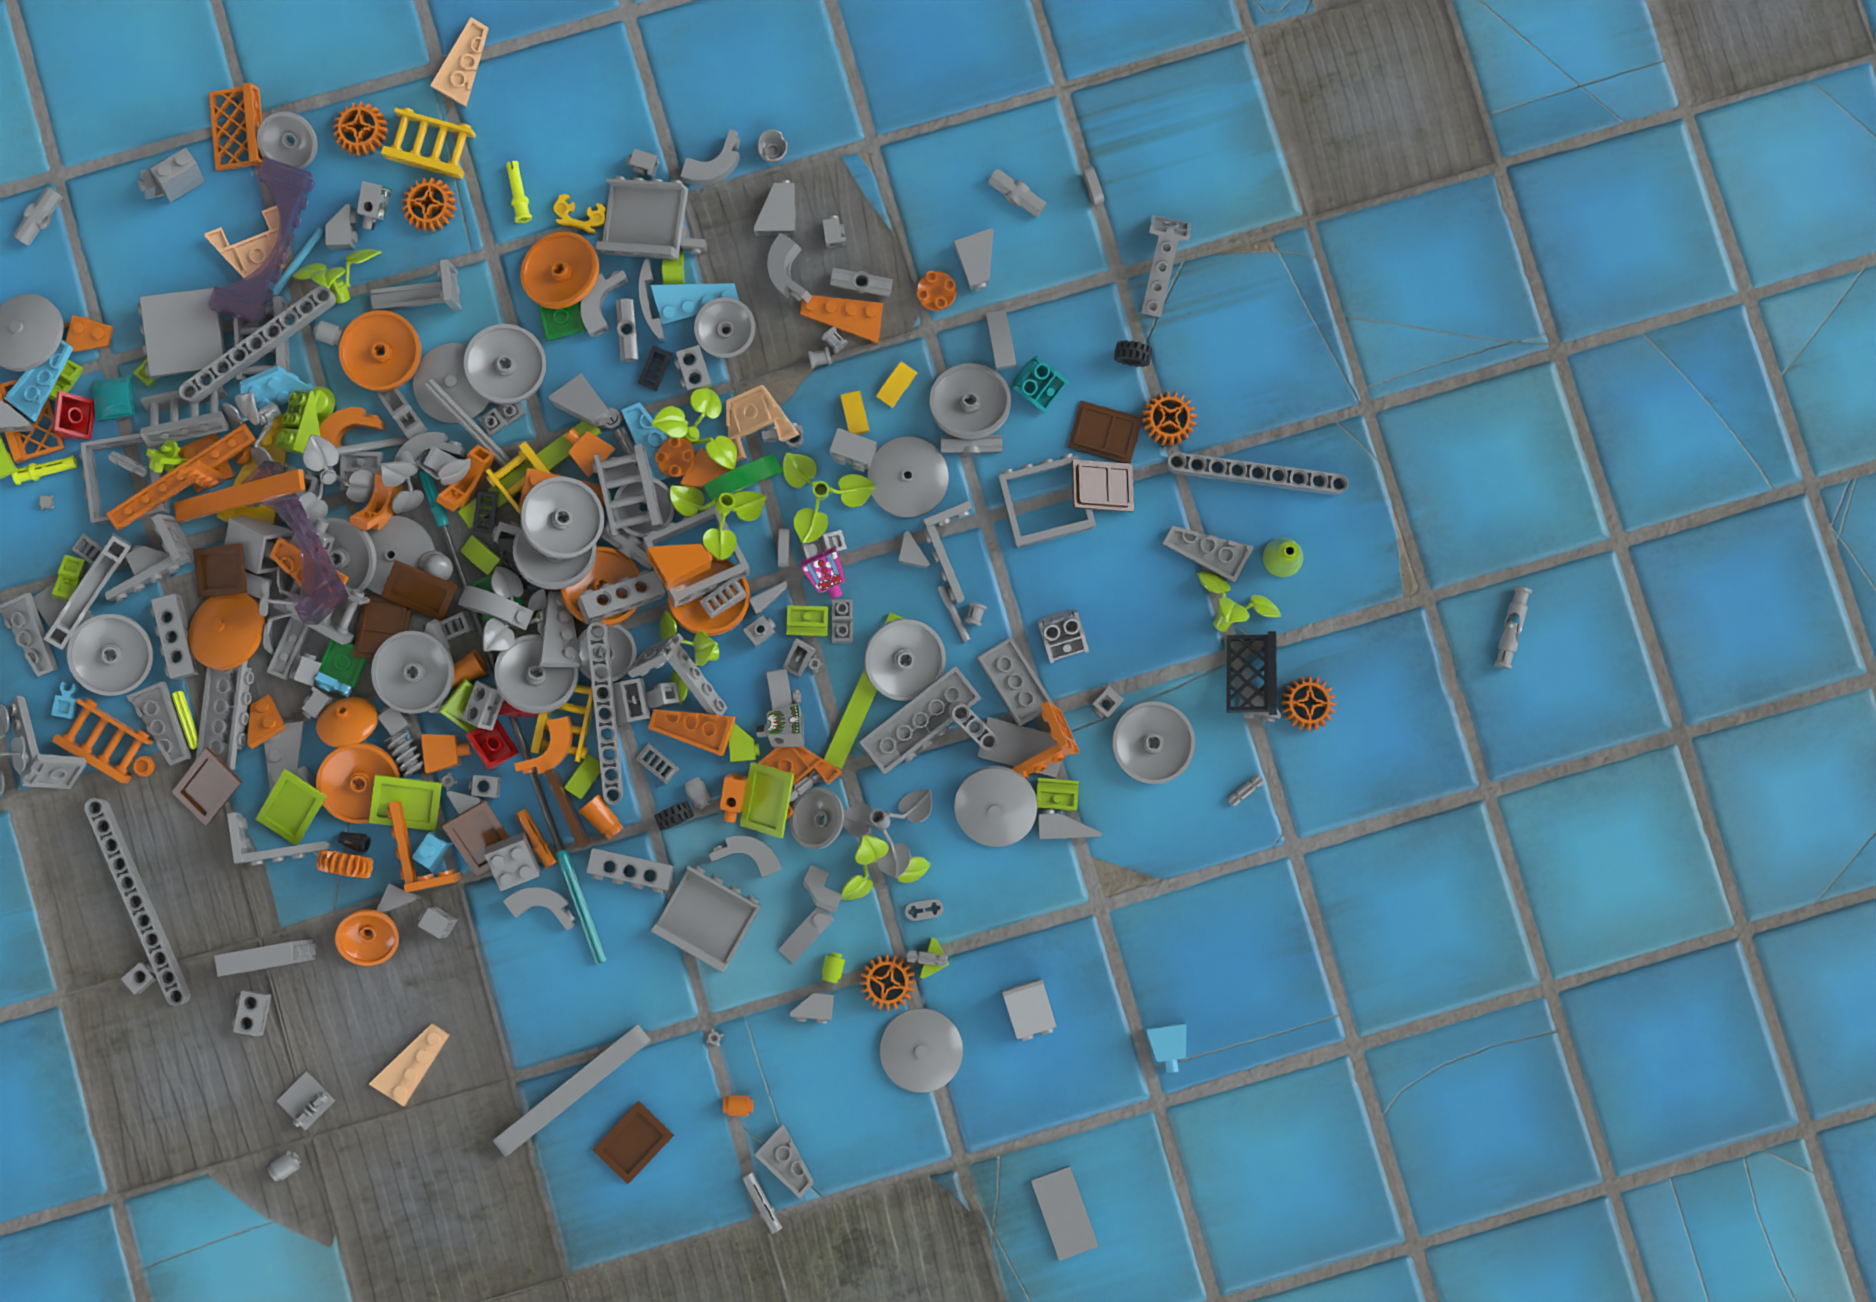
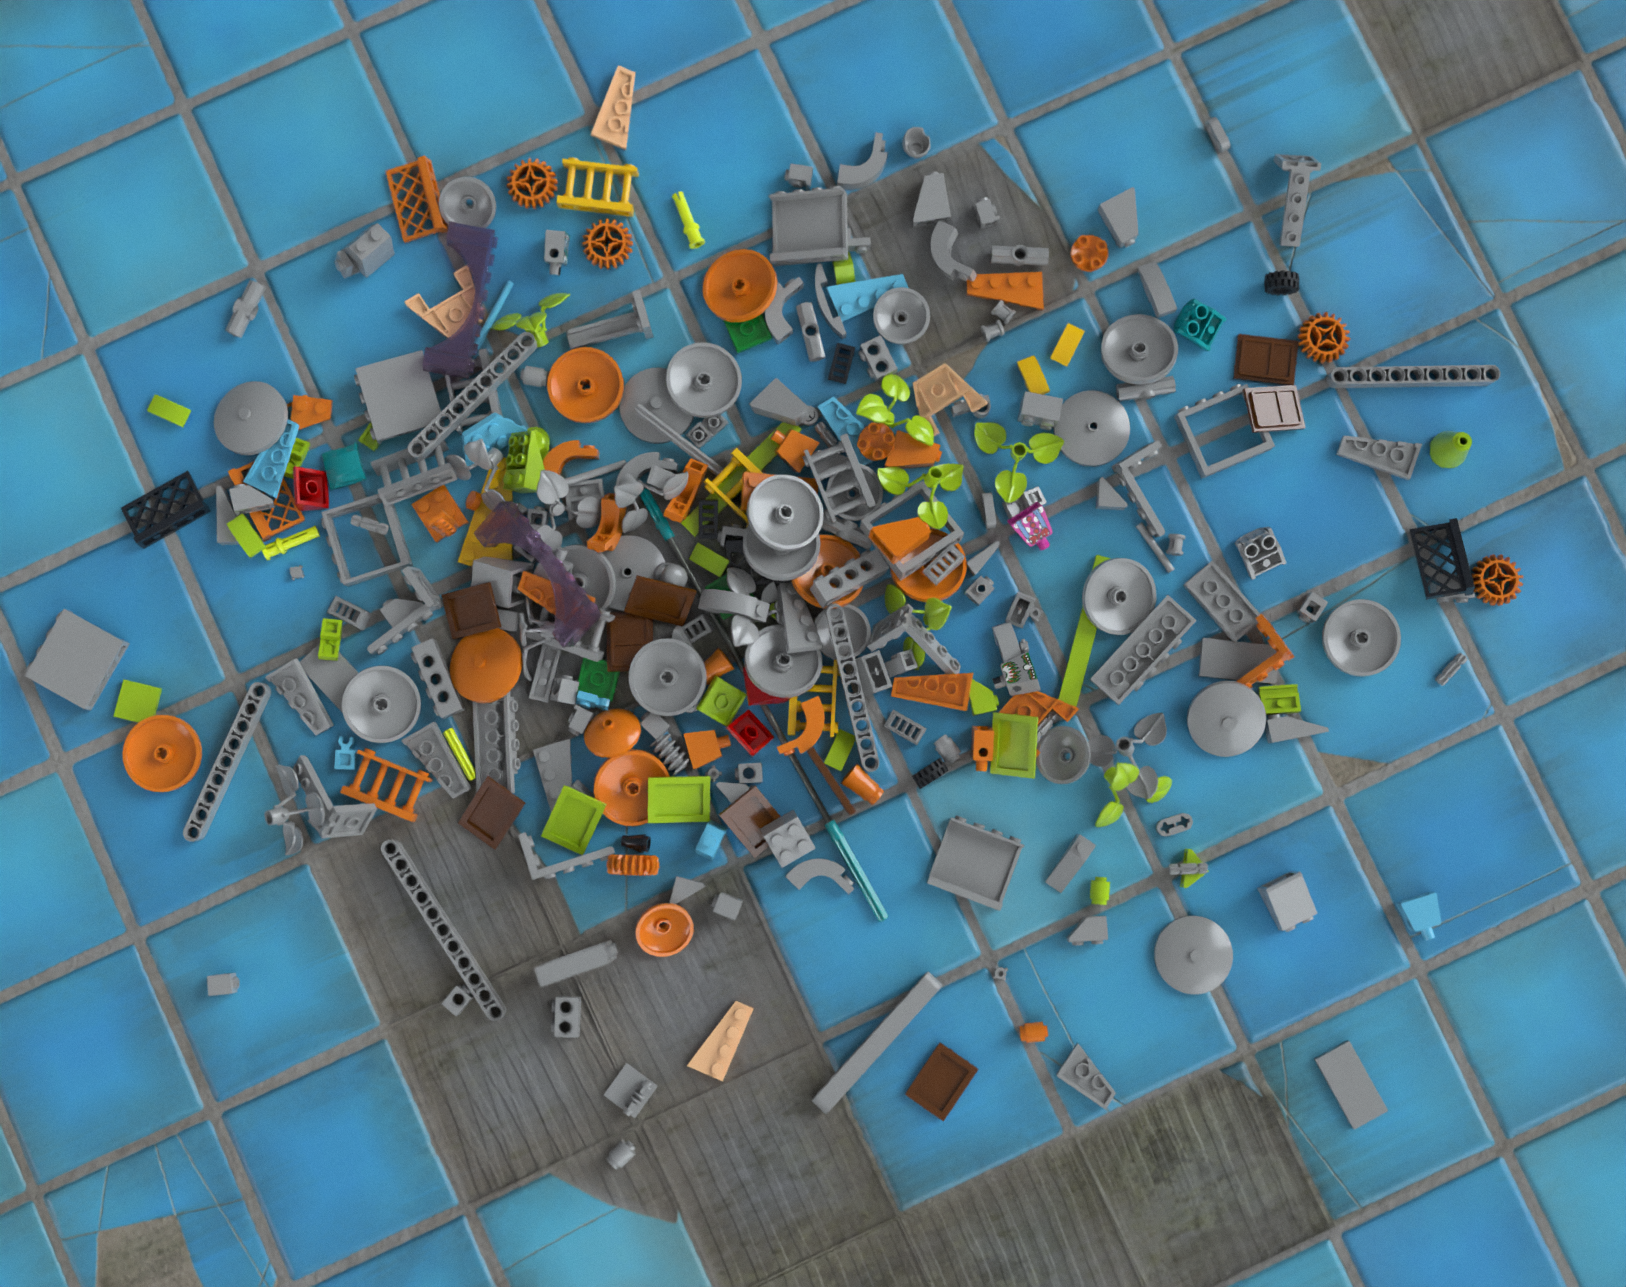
camera: 10 degrees left, 0 degrees up
light grey arch [44,533,131,650] -> none
orange tile [106,423,256,531] -> none
orange plate [133,756,155,777] -> none
lime hips [146,440,188,473] -> none
orange tile [174,469,305,523] -> none
orange wing [247,694,286,749] -> none
light grey slope [325,205,358,250] -> none
light grey slope [375,388,427,439] -> none
orange bracket [387,801,462,893] -> none
light grey brick [462,681,504,731] -> none
orange pin [515,809,557,869] -> none
yellow helmet [553,194,607,234] -> none
light grey brick [586,848,675,893] -> none
green slope [703,454,783,502] -> none
light grey arch [709,836,783,877] -> none
light grey pin [741,1172,783,1234] -> none
lime plate [786,605,829,637] -> none
light grey tile [803,865,843,913] -> none
light grey slope [832,600,853,644] -> none
orange gear [860,954,916,1011] -> none
light grey beam [948,701,998,751] -> none
light grey piece [988,169,1047,218] -> none
lime plant [1197,571,1282,632] -> none

